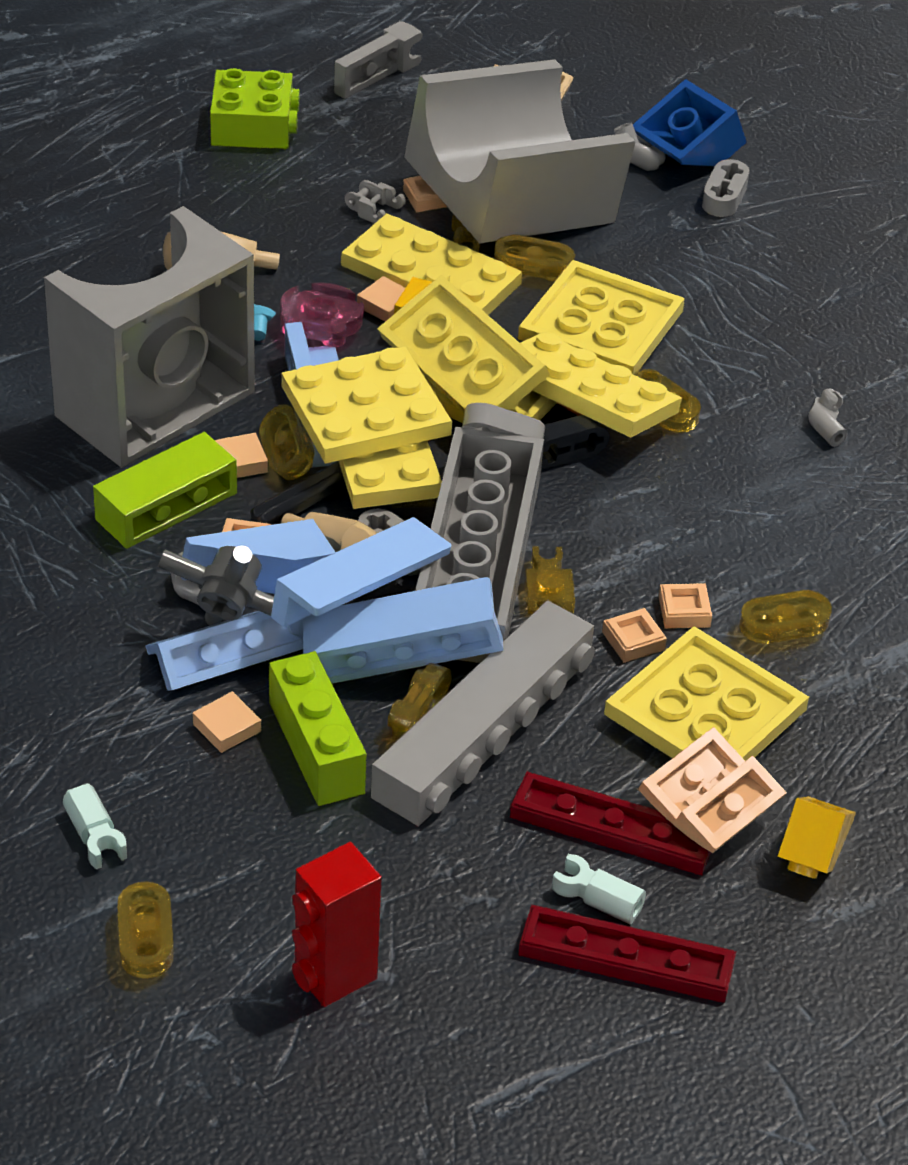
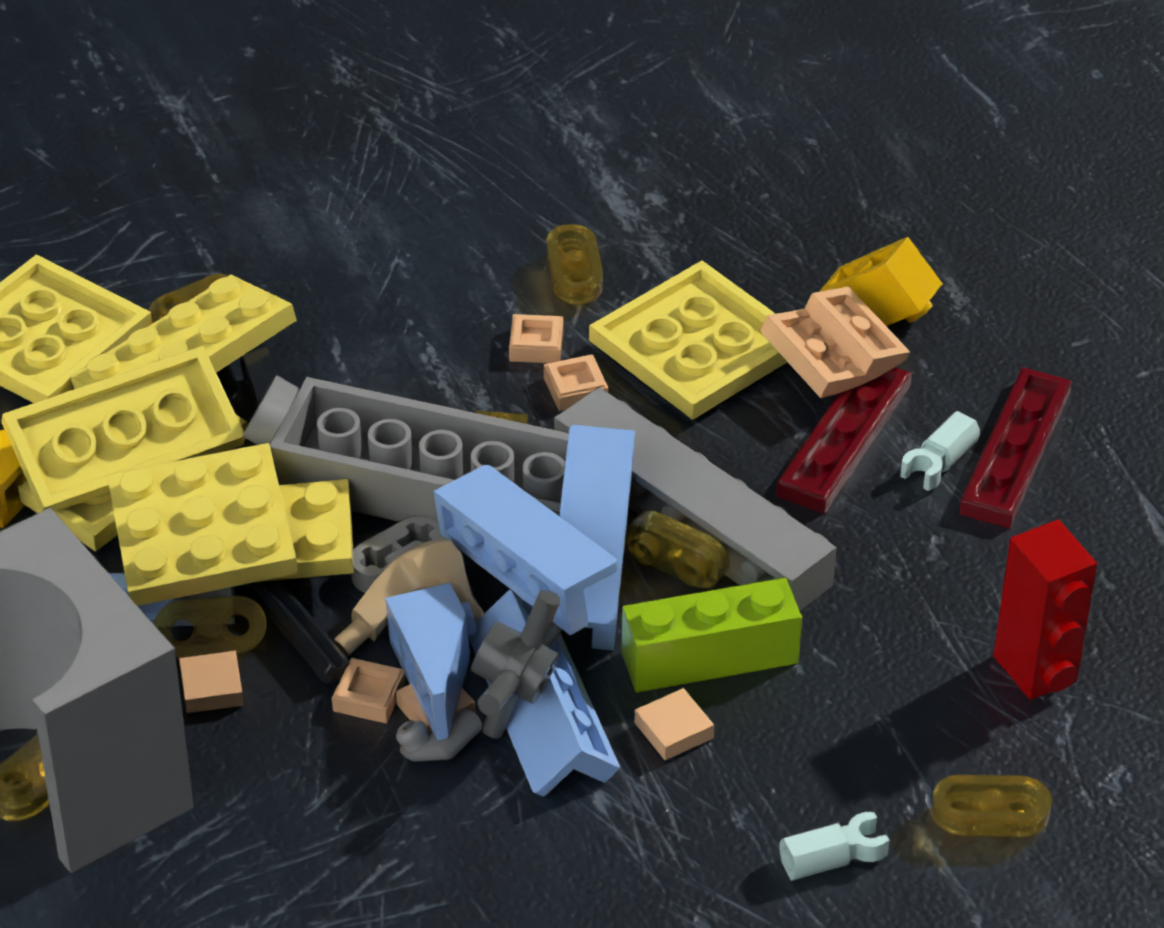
camera: 80 degrees left, 0 degrees up
lime brick [93,431,237,549] -> none
light grey arm [808,388,848,447] -> none

